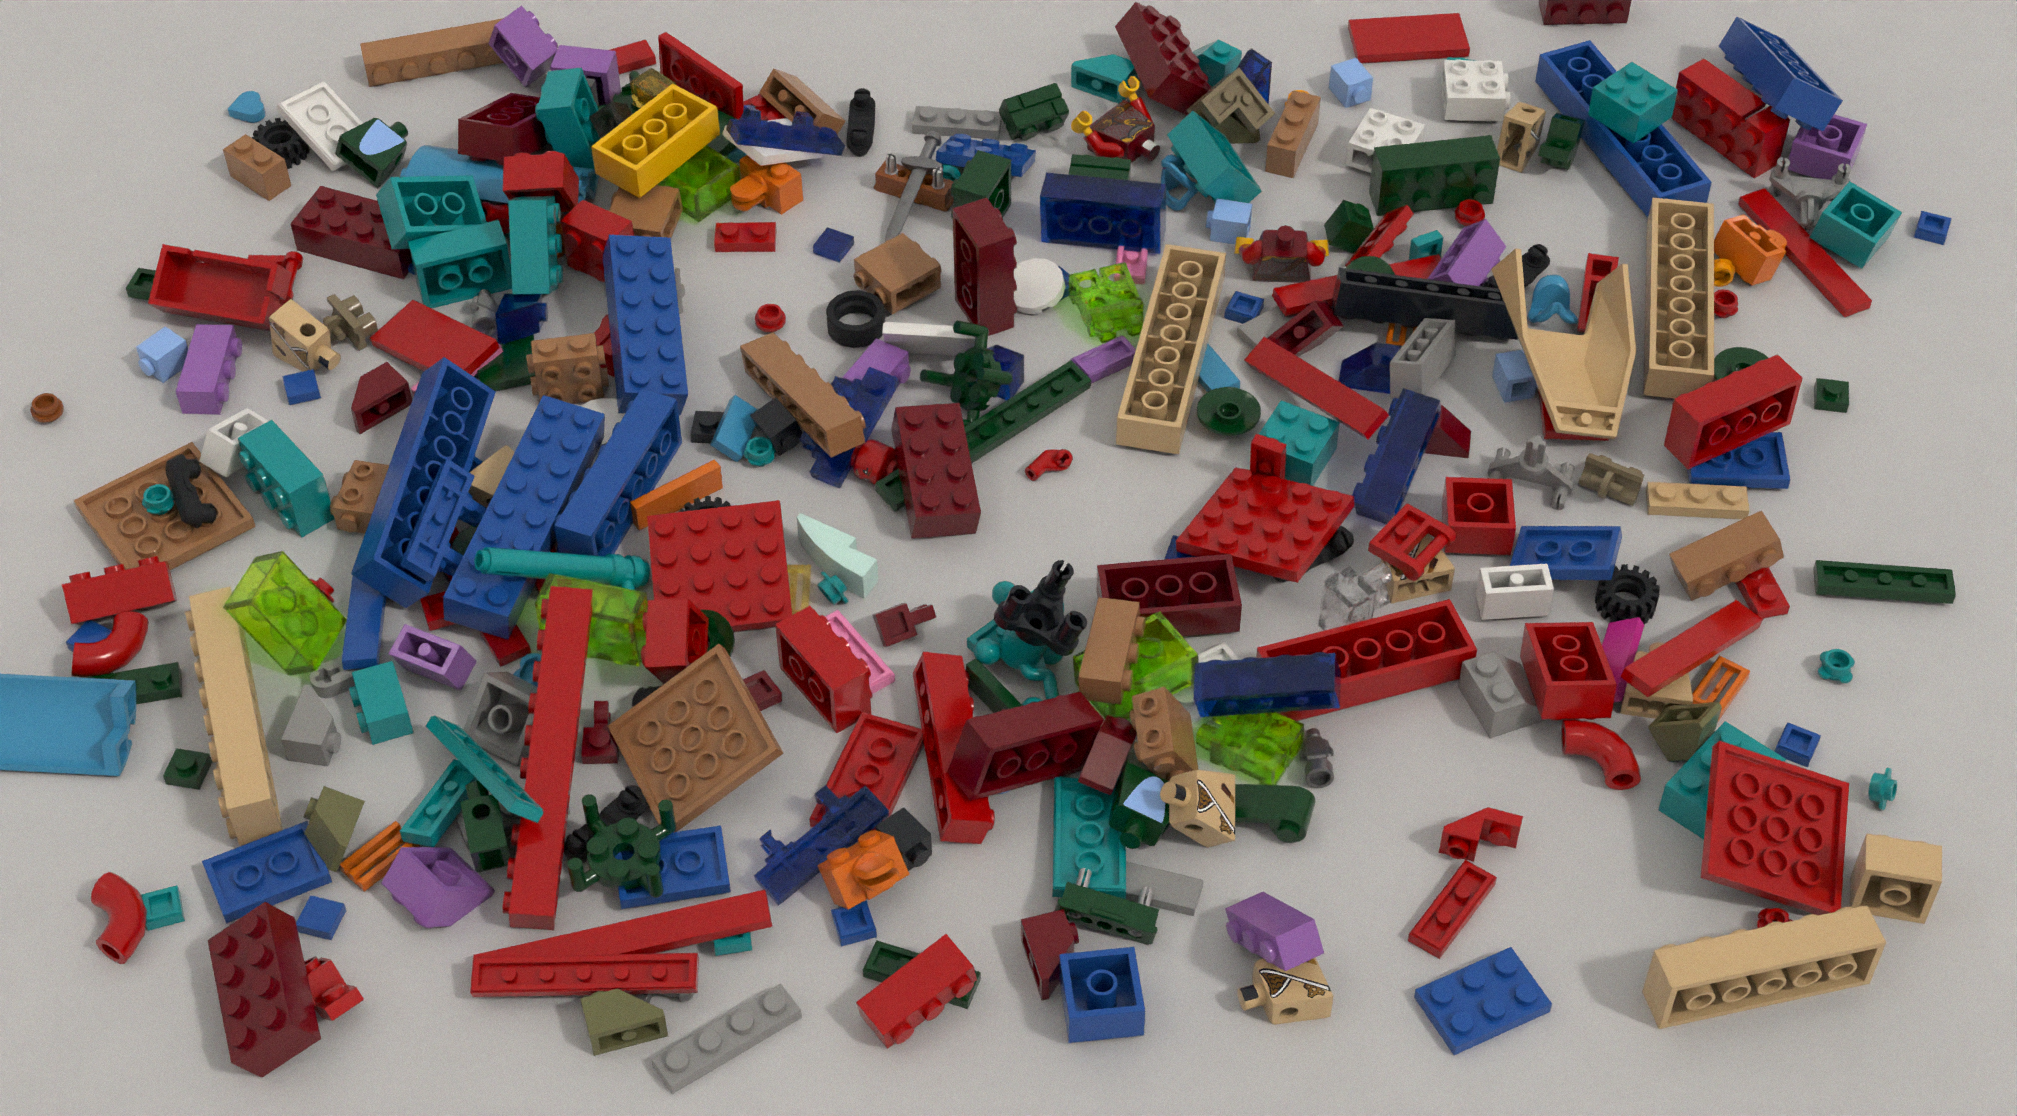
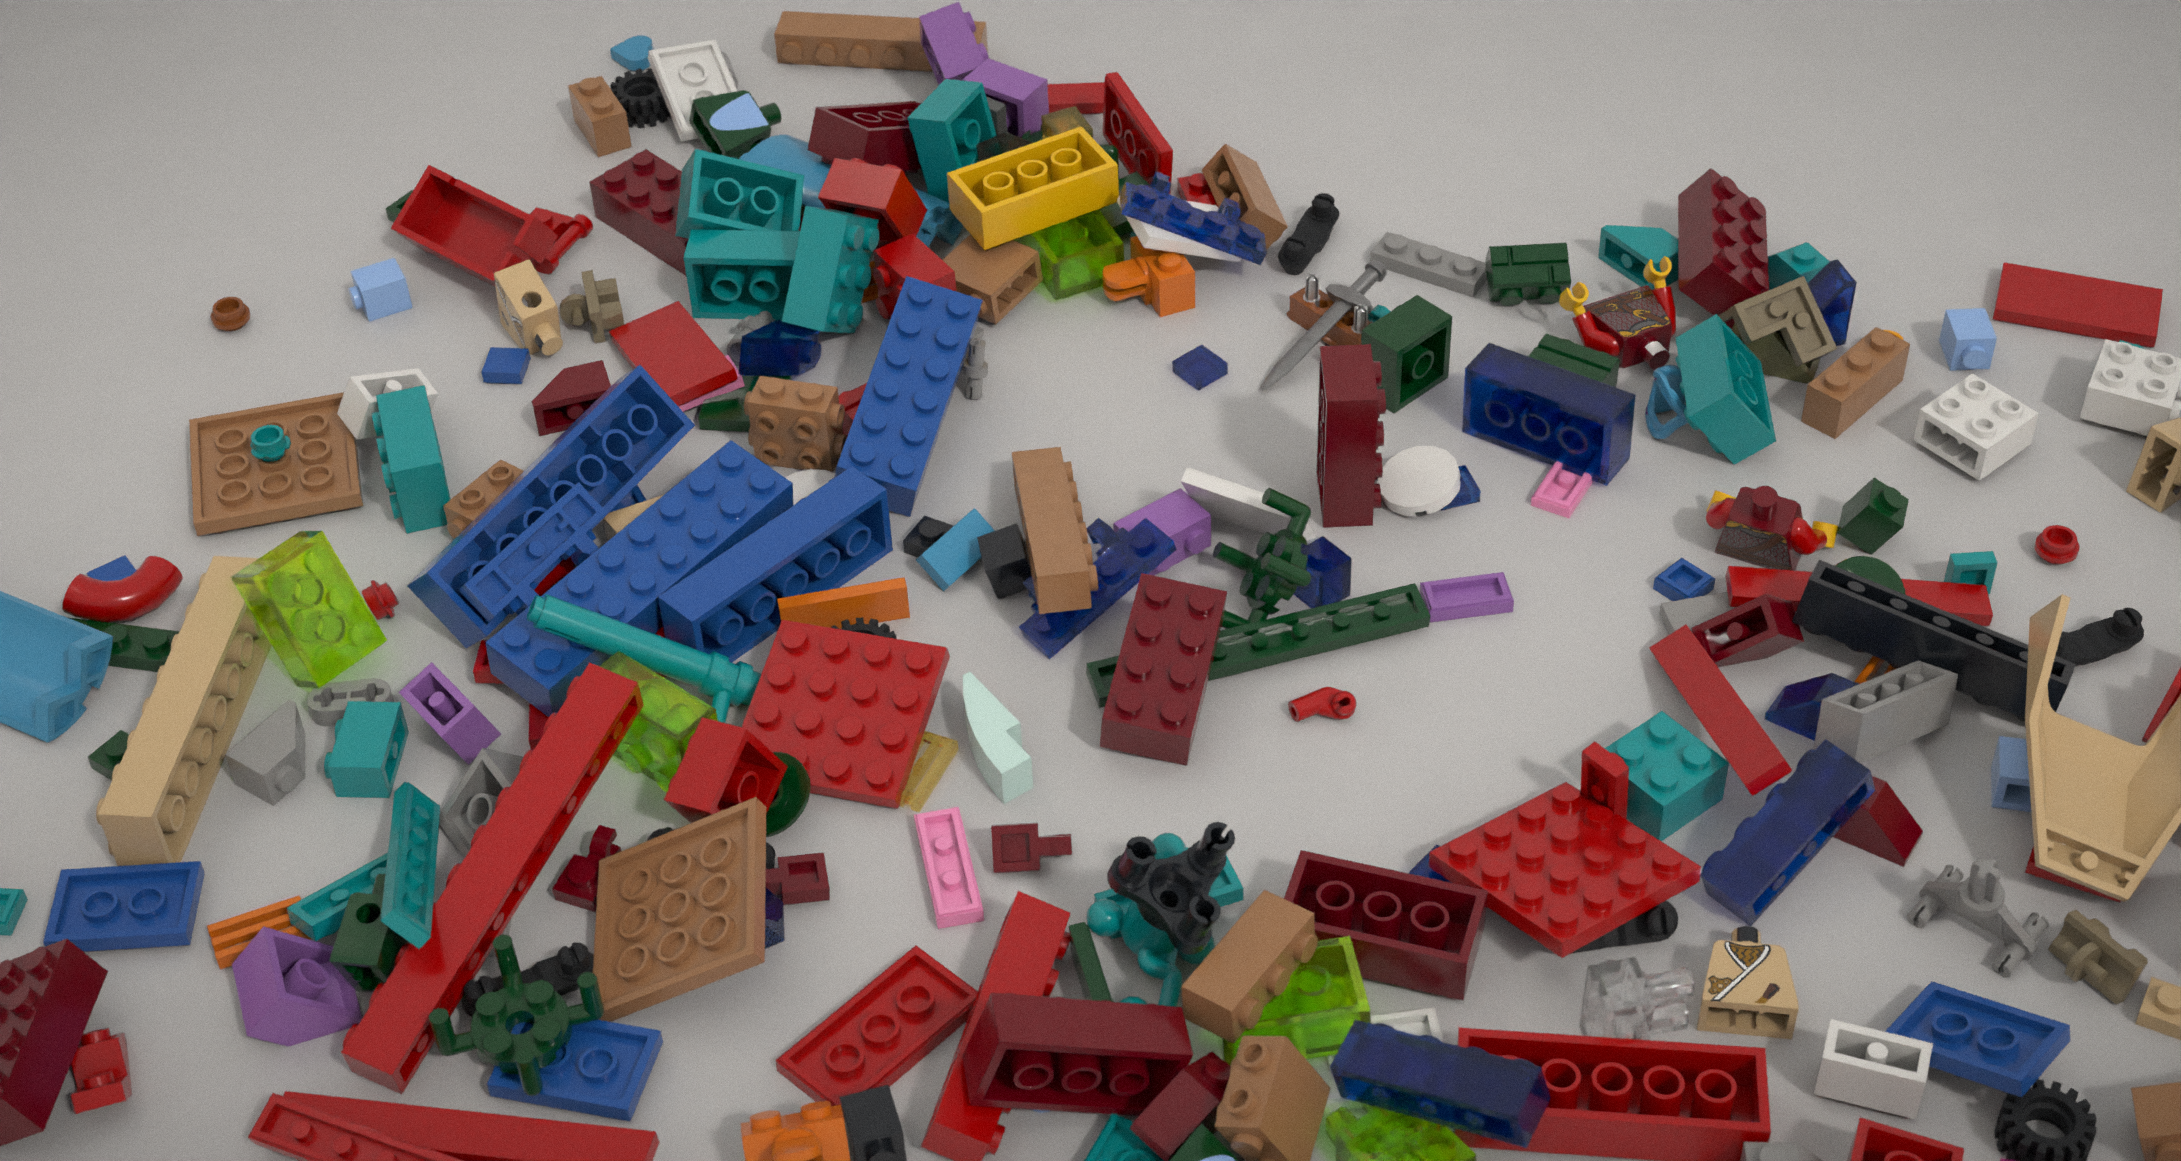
camera: 25 degrees right, 5 degrees down
red brick [62,556,177,624] -> none
black piece [165,454,216,528] -> none
medium lavender brick [175,324,242,415] -> none
blue tile [296,895,346,940] -> none
olive slope [303,786,365,873] -> none
blue tile [342,576,386,670] -> none
red plate [714,222,777,252] -> none
teal plate [744,437,776,466] -> none
clear blue hinge [754,785,889,906] -> none
red plate [755,304,786,332] -> none
red brick [775,606,873,733] -> none
teal plate [817,571,849,605] -> none
black tyre [826,290,885,348] -> none
red head [850,439,898,485] -> none
medium nougat brick [853,233,942,314] -> none
blue plate [936,134,1036,177] -> none
clear neon green hips [1068,262,1144,343] -> none
tan brick [1116,244,1226,455] -> none
dark green dish [1197,387,1261,436] -> none
dark azure tile [1198,344,1240,392] -> none
light blue brick [1206,198,1253,244] -> none
red plate [1345,205,1414,267] -> none
red plate [1368,503,1456,581] -> none
dark green brick [1369,135,1500,216] -> none
medium lavender brick [1428,219,1507,286] -> none
red brick [1441,477,1516,555] -> none
dark azure piece [1527,275,1578,324] -> none

